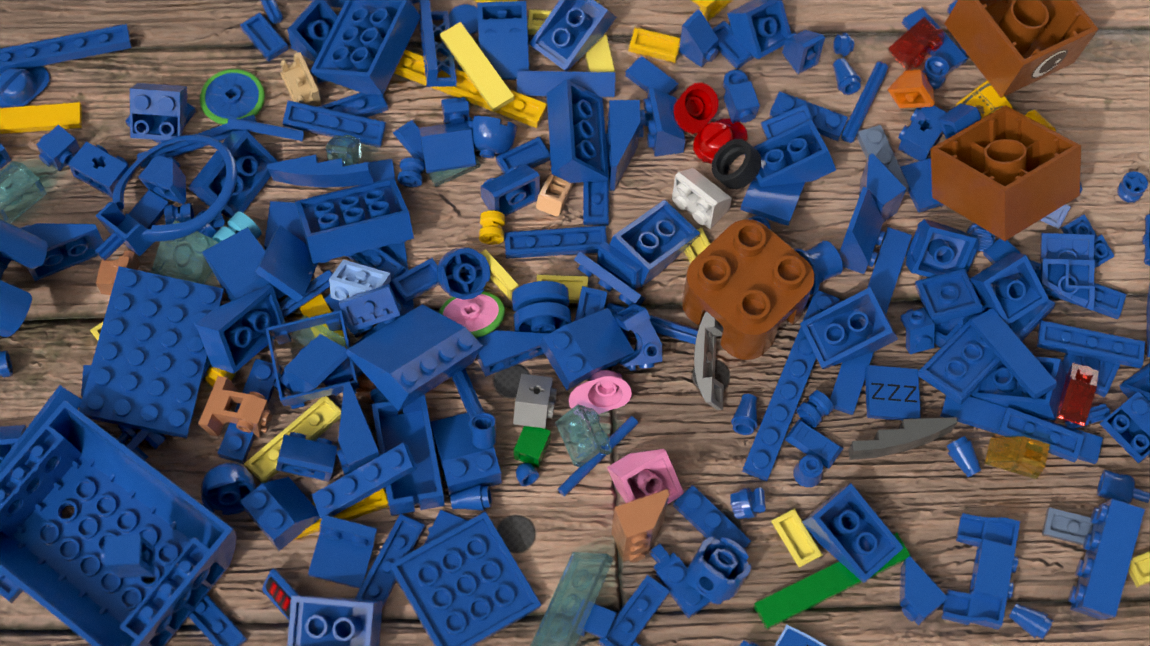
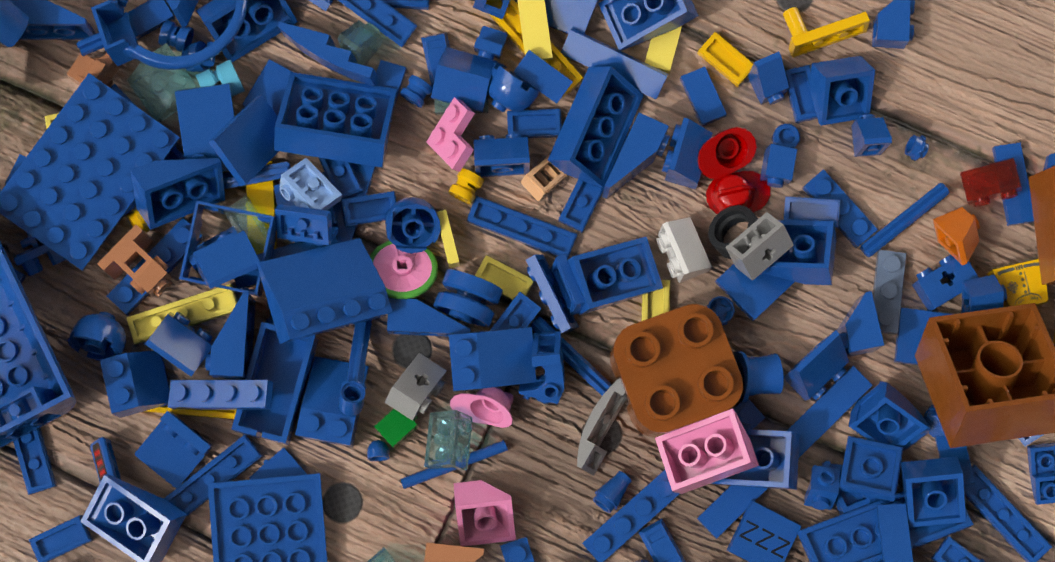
camera: 25 degrees right, 15 degrees up
blue cone [451,484,492,511] -> none
blue wheel [796,390,834,428] -> none
blue cone [833,58,861,95] -> none
blue wheel [922,56,949,90] -> none
blue slope [1041,233,1095,310] -> none
none -> bright pink plate [426,97,475,172]
none -> blue tile [513,50,573,104]
none -> bright pink slope [655,409,759,494]
none -> light grey brick [725,212,794,281]

